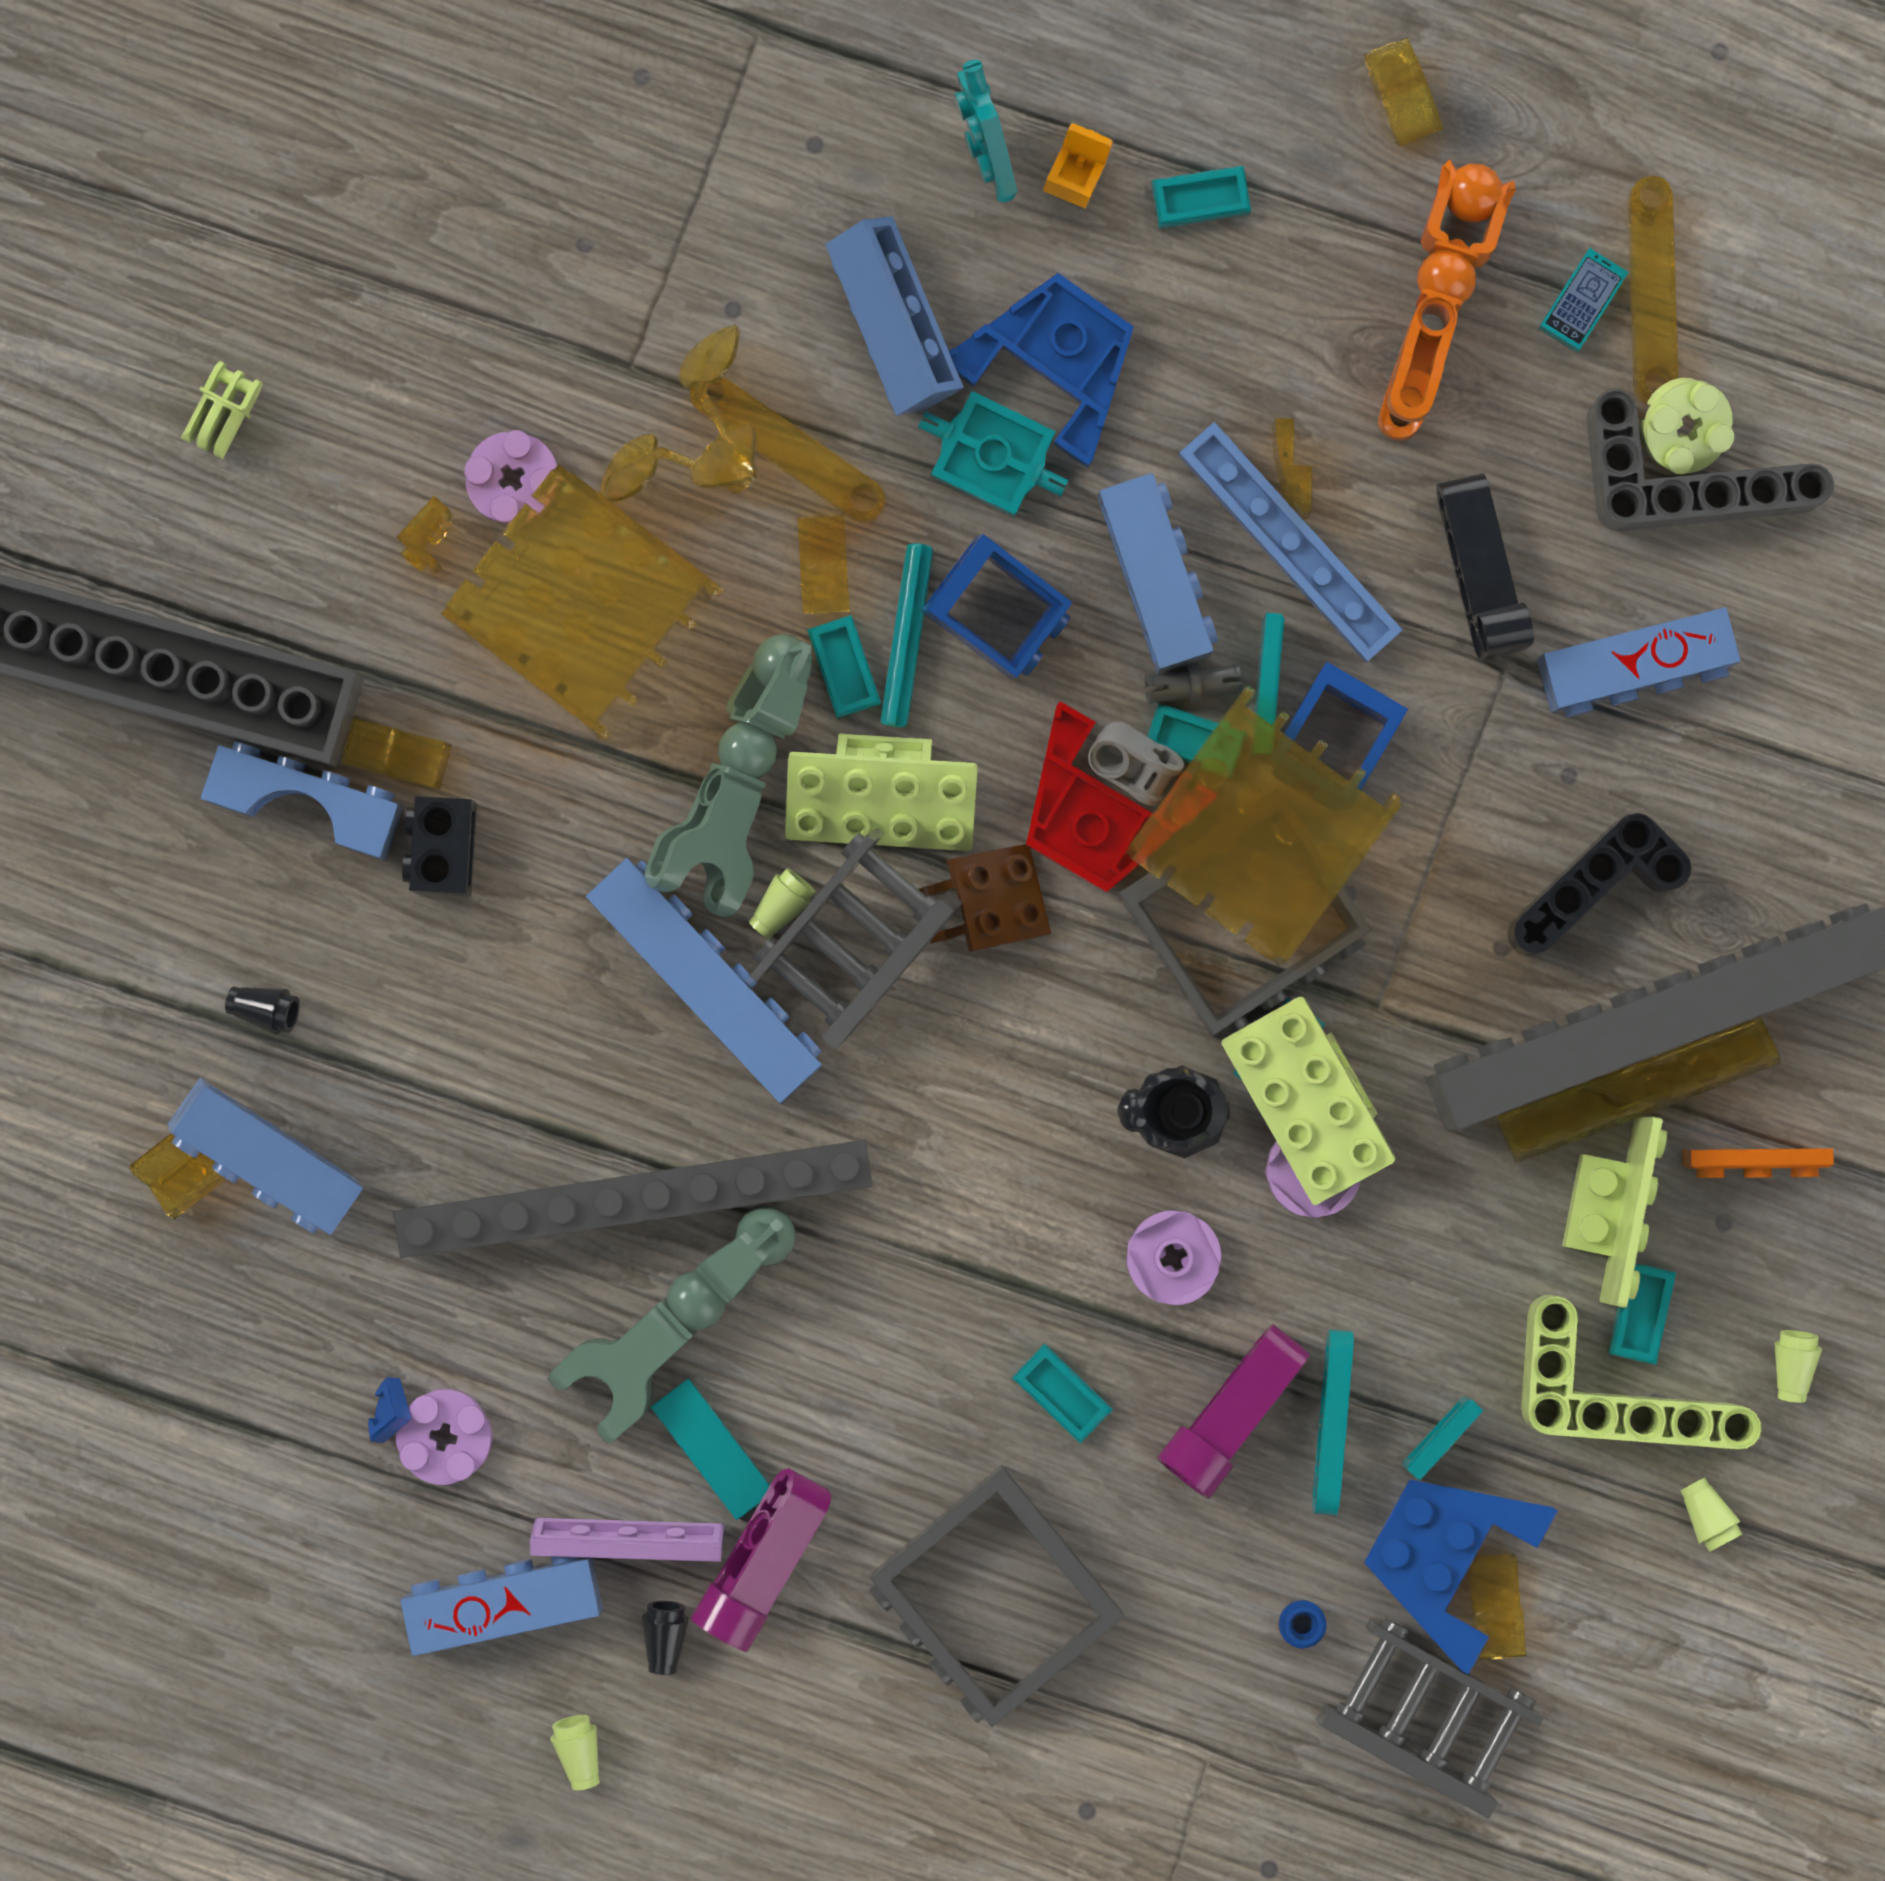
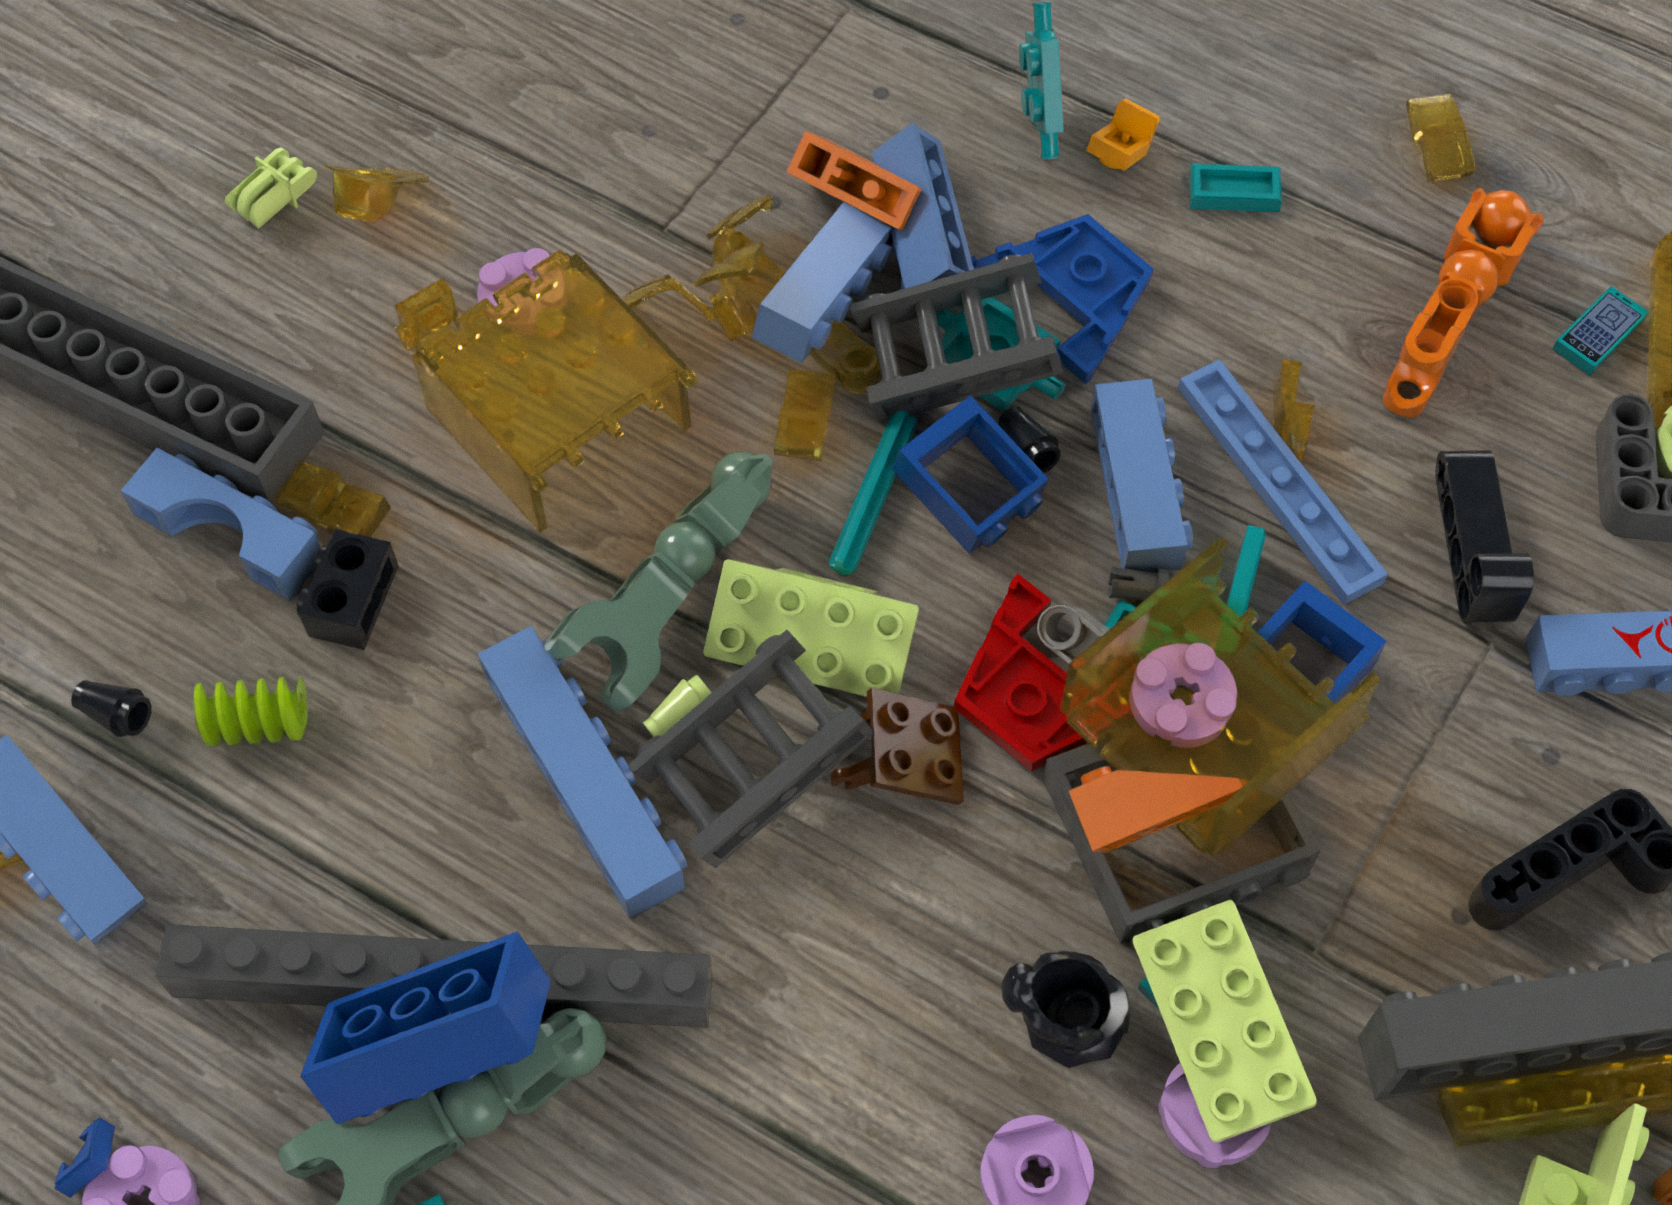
camera: 15 degrees right, 25 degrees down
teal tile [807,615,881,720] -> none
none -> lime piece [193,676,308,747]
none -> blue brick [300,931,551,1124]
none -> clear yellow piece [324,164,429,221]
none -> medium blue brick [752,202,892,363]
none -> orange slope [787,130,922,231]
none -> dark grey fence [849,253,1063,423]
none -> black cone [998,407,1061,473]
none -> orange slope [1069,766,1252,854]
none -> lavender plate [1129,642,1237,748]

